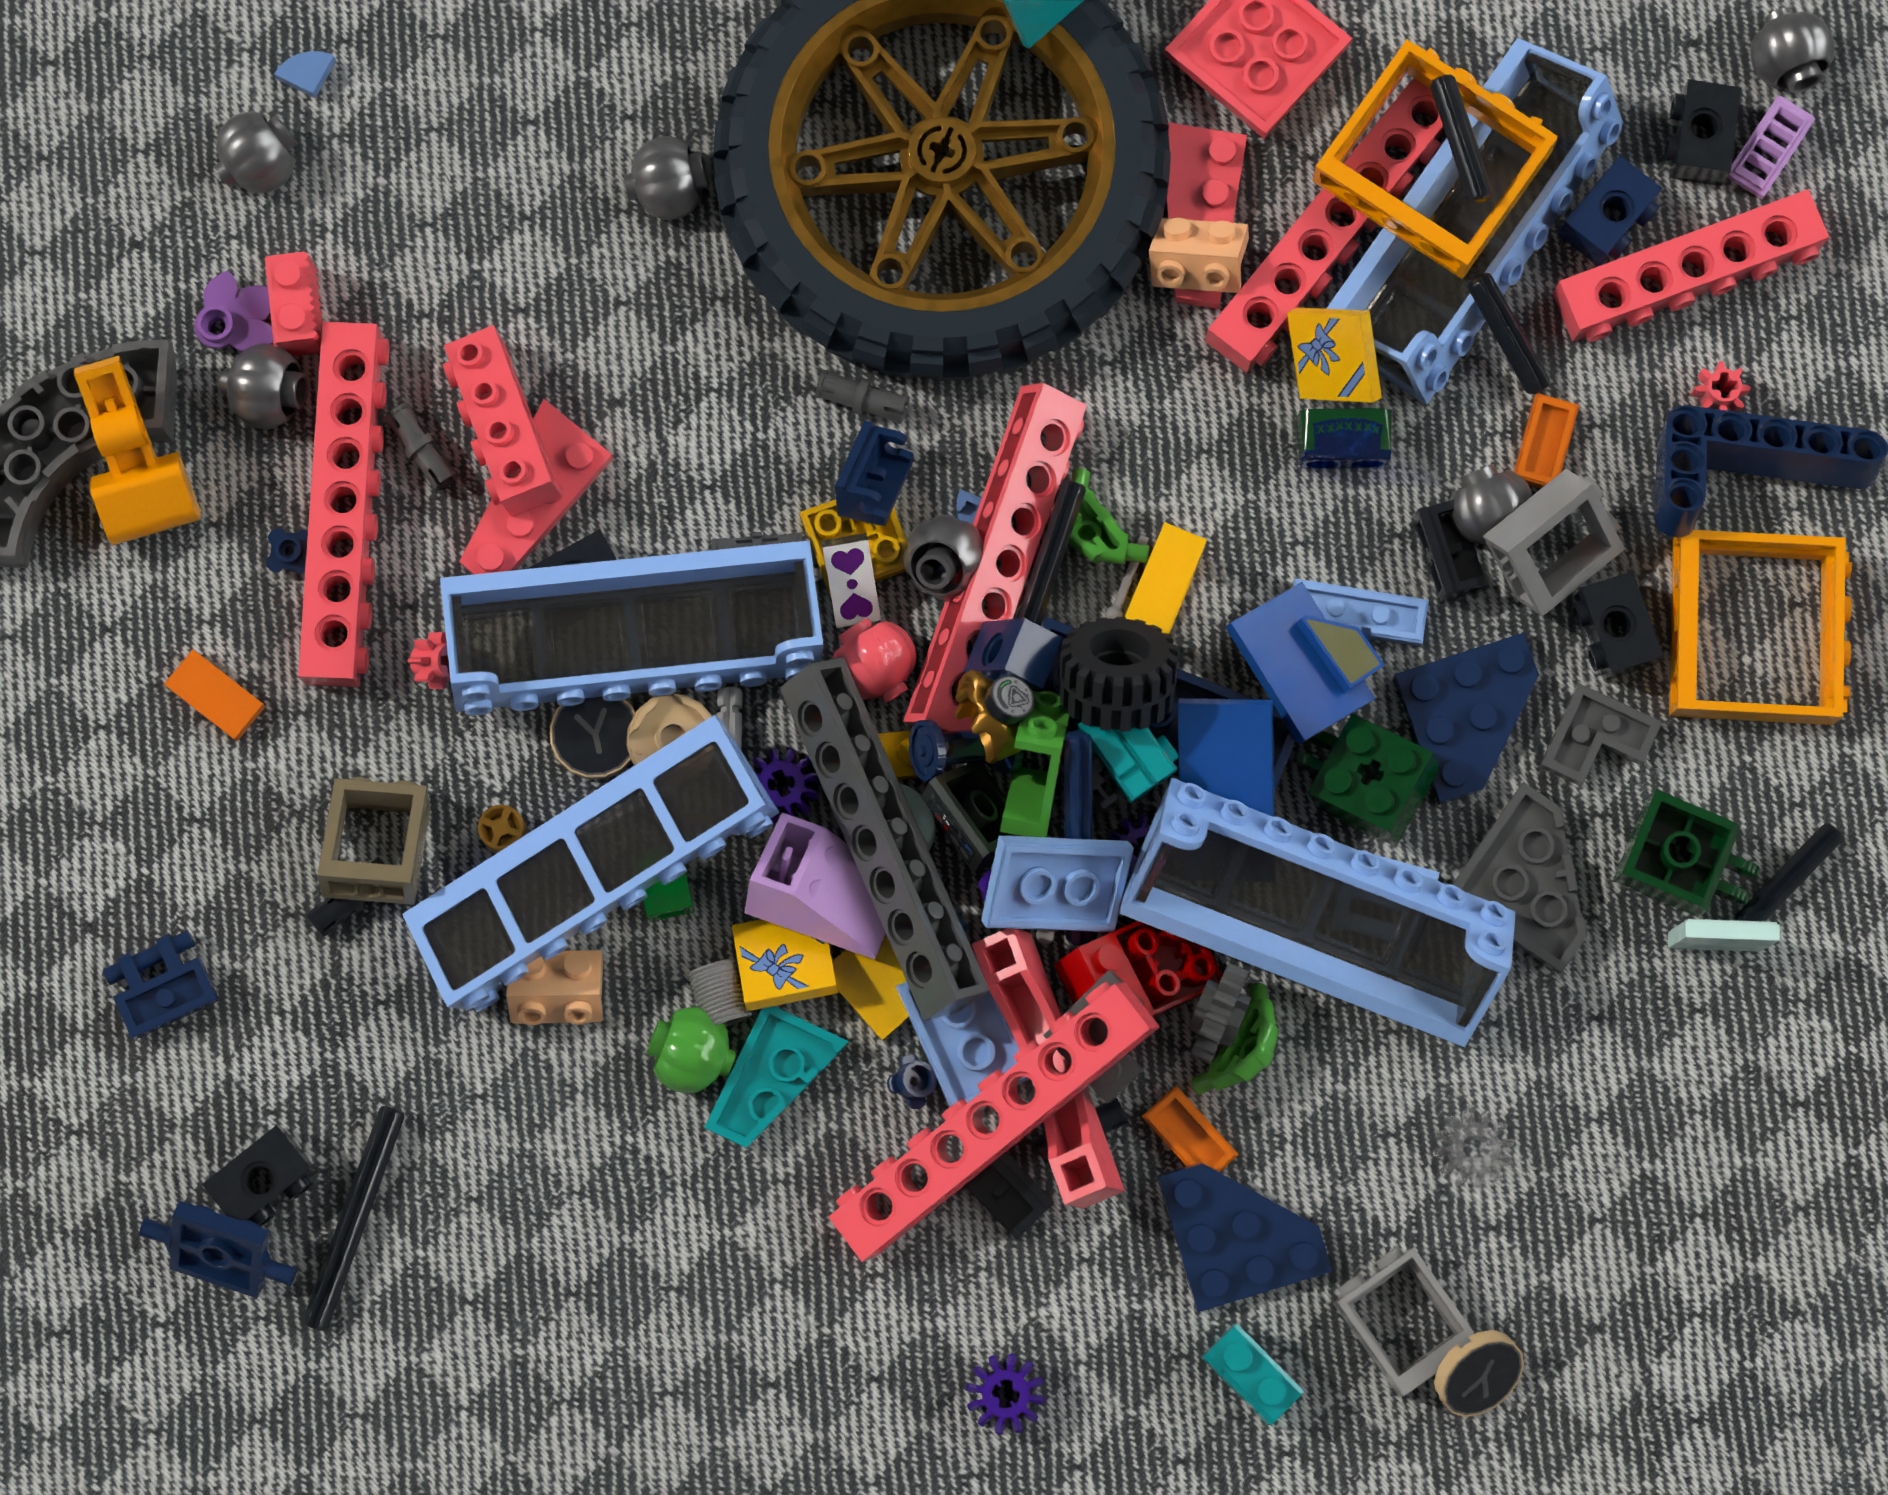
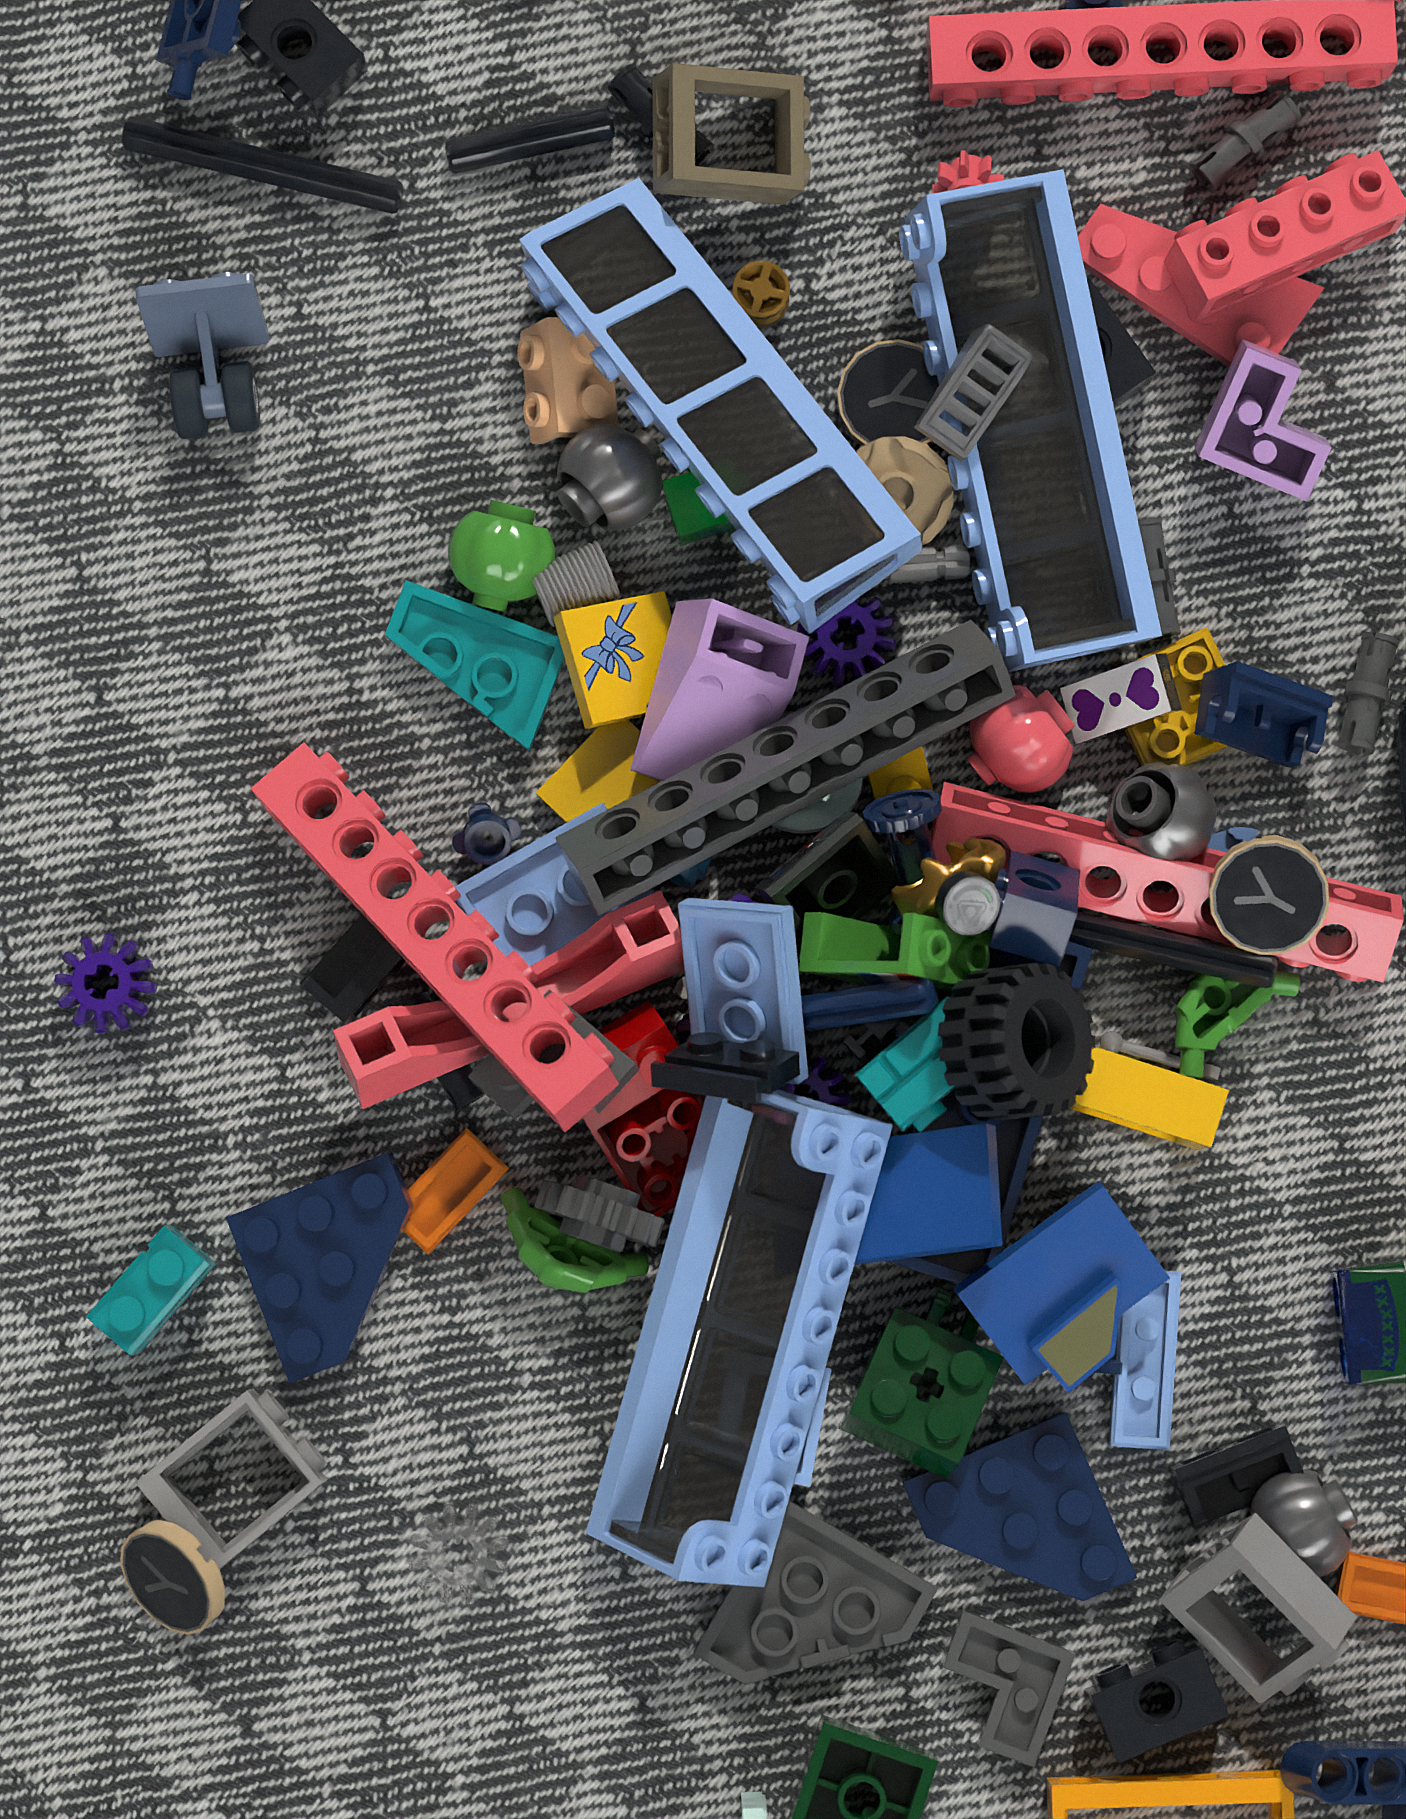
camera: 85 degrees right, 5 degrees up
none -> sand blue plate [135,272,269,439]
none -> black axle [445,106,615,174]
none -> flat silver plant [557,423,662,531]
none -> black plate [650,1032,800,1104]
none -> flat silver slope [914,324,1033,461]
none -> lavender brick [1195,339,1332,501]
none -> black tile [1209,835,1329,955]

